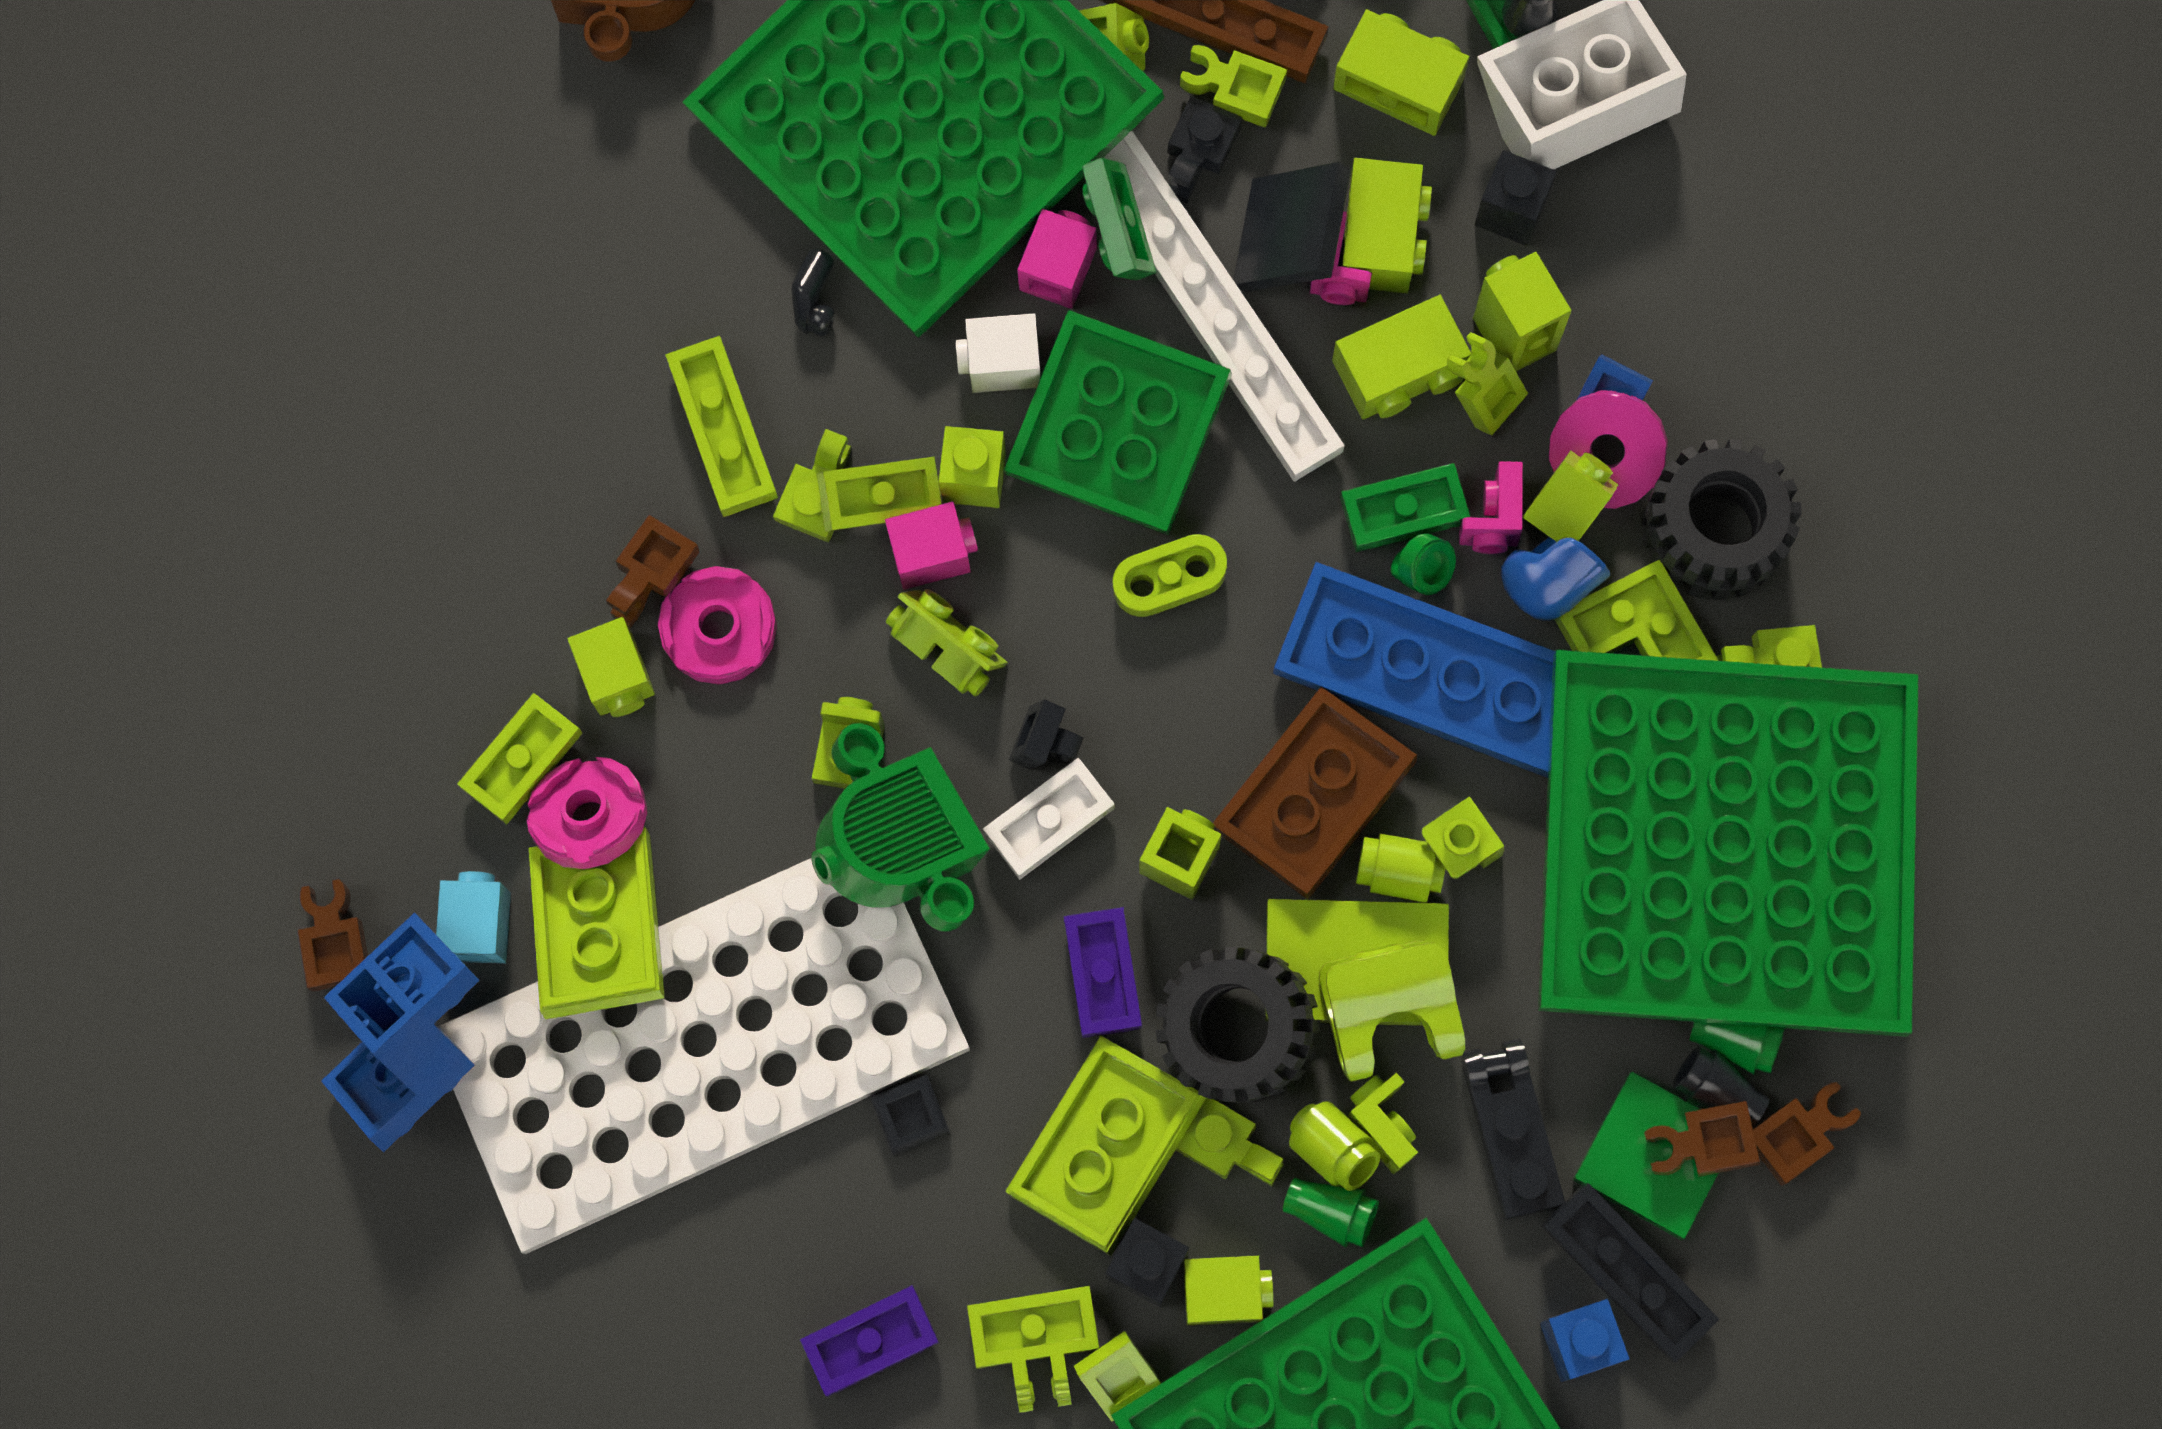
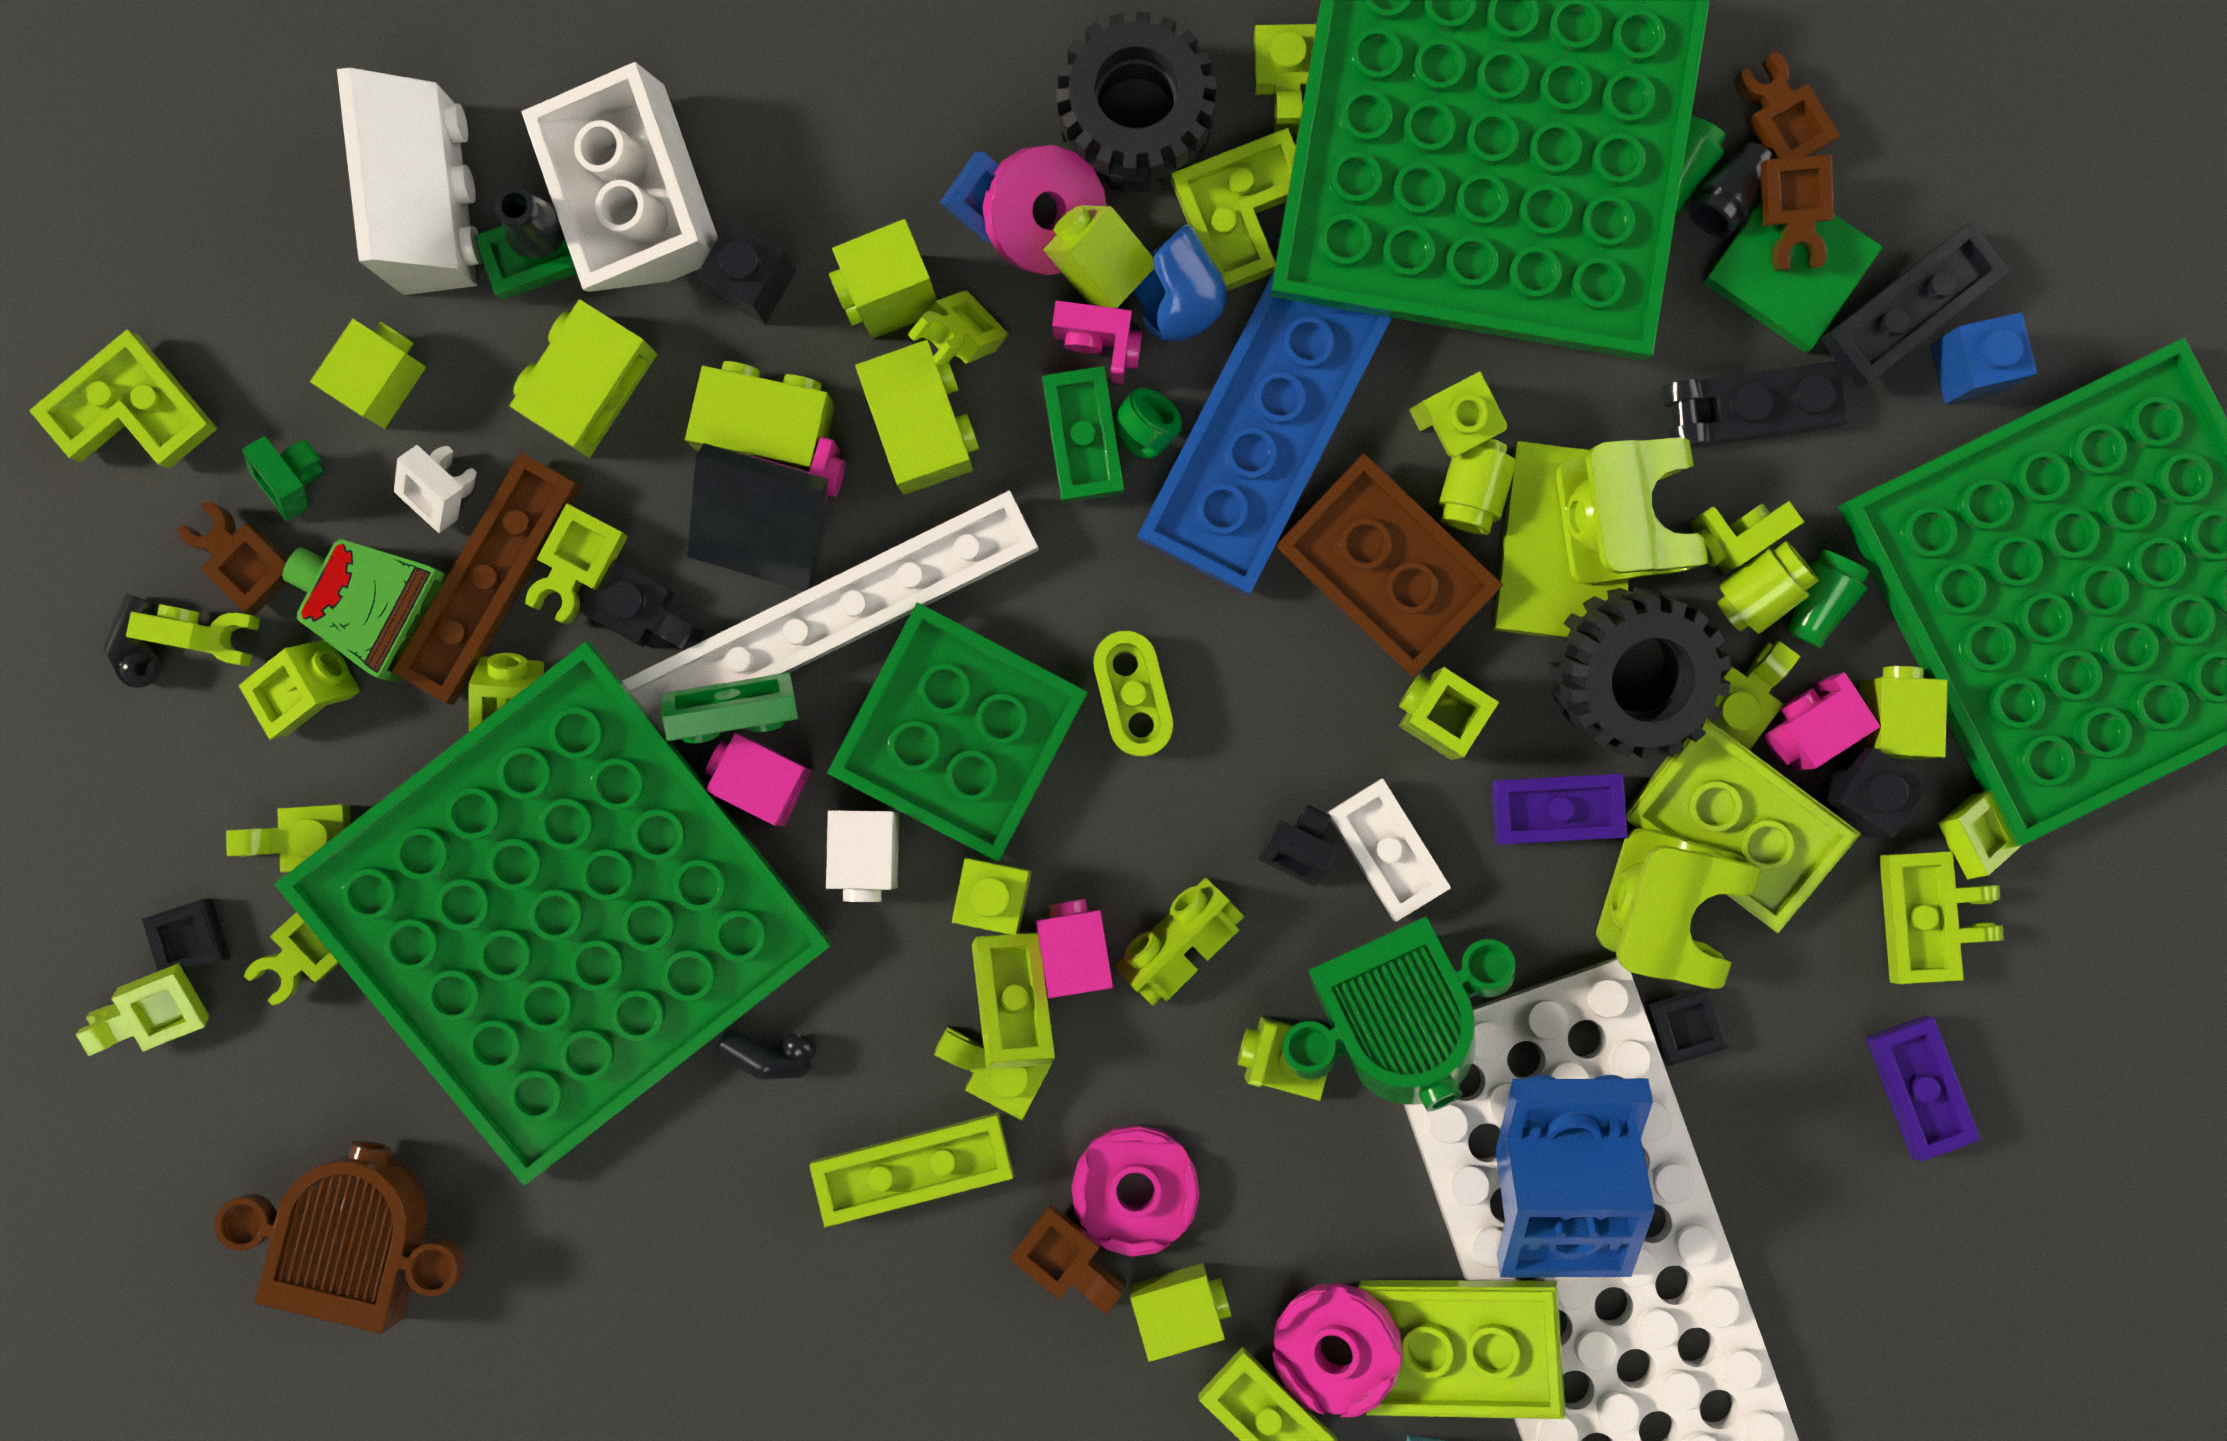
camera: 85 degrees left, 10 degrees up
none -> blue bracket [1495,1075,1655,1278]
none -> lime piece [1596,828,1761,989]
none -> dark pink brick [1765,672,1881,771]

